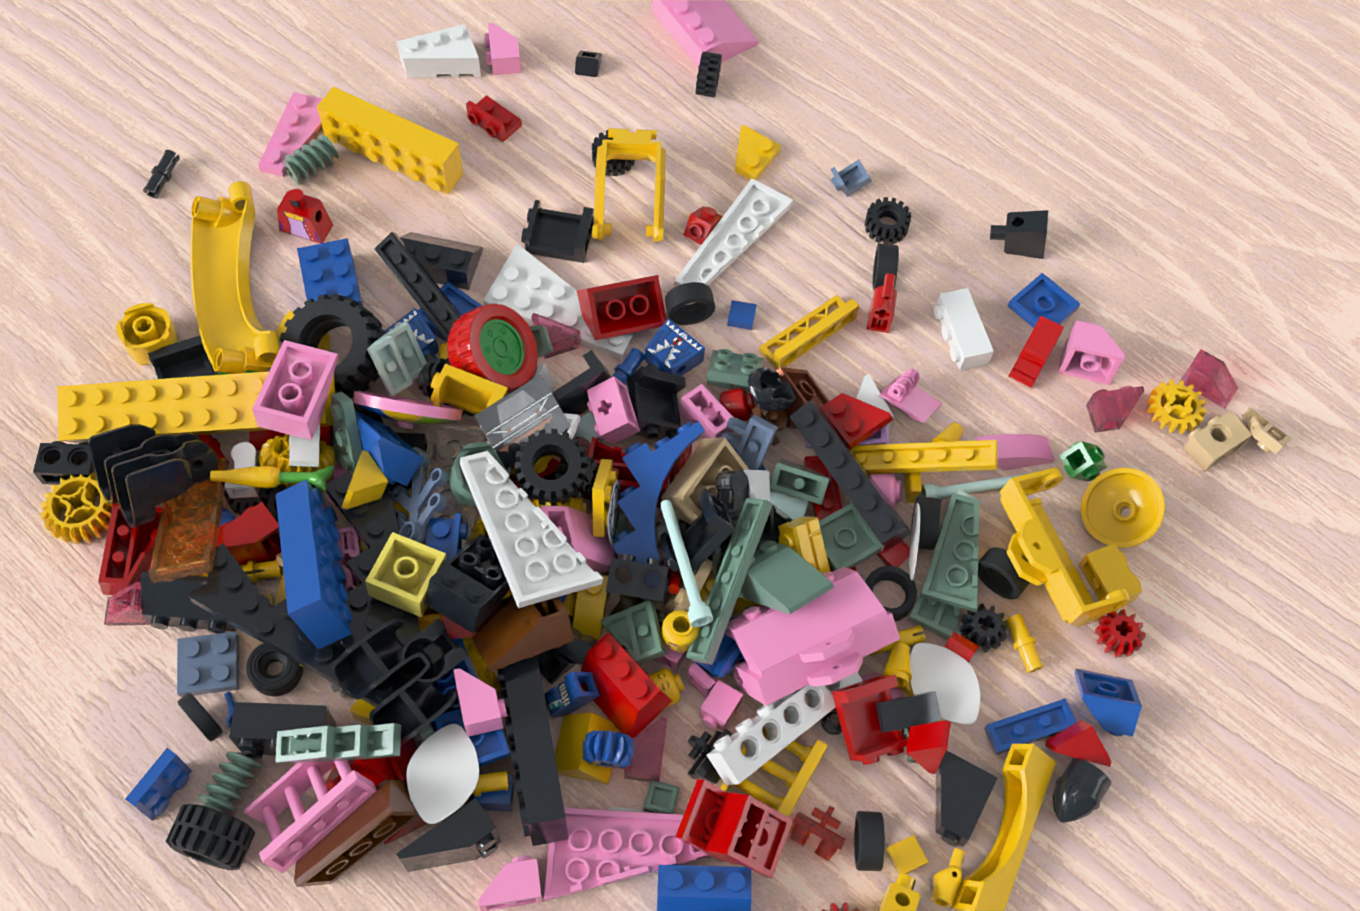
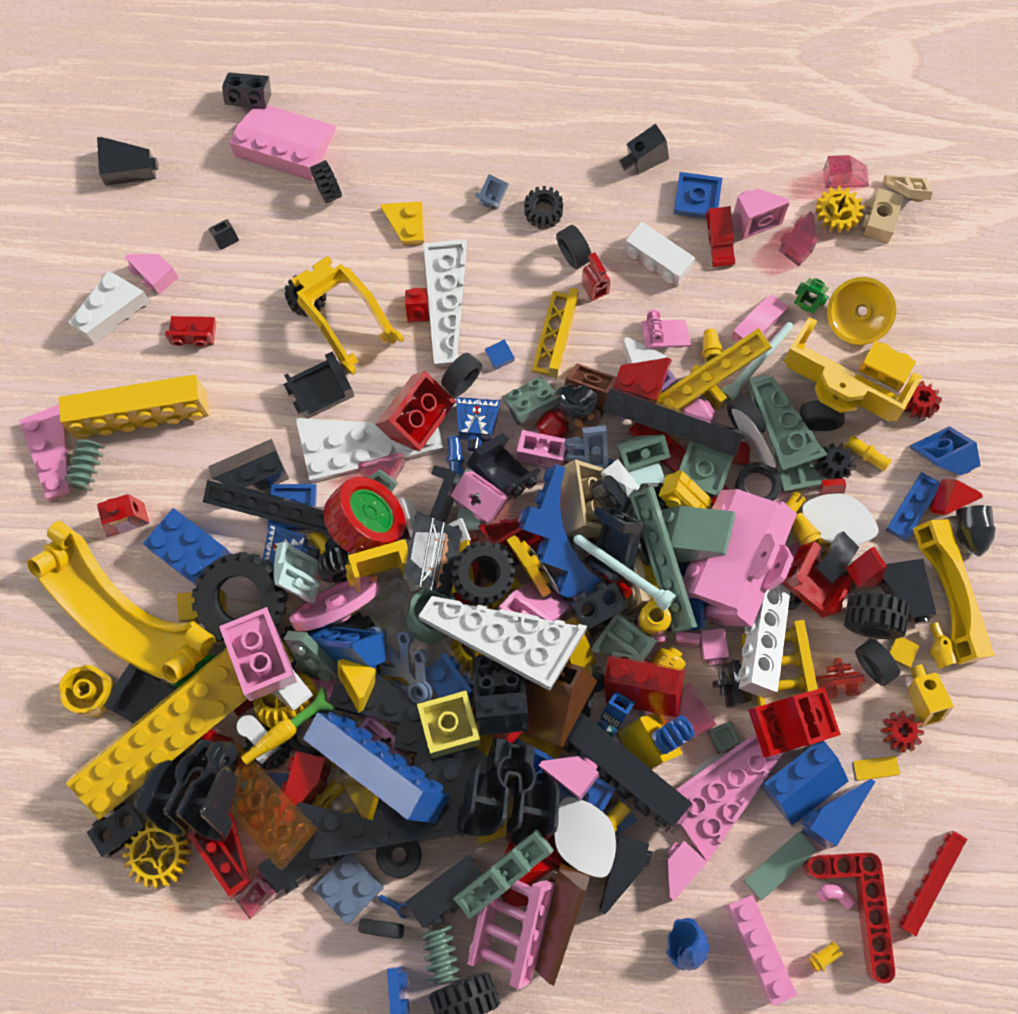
camera: 30 degrees left, 10 degrees up
none -> black tyre [844,592,910,640]

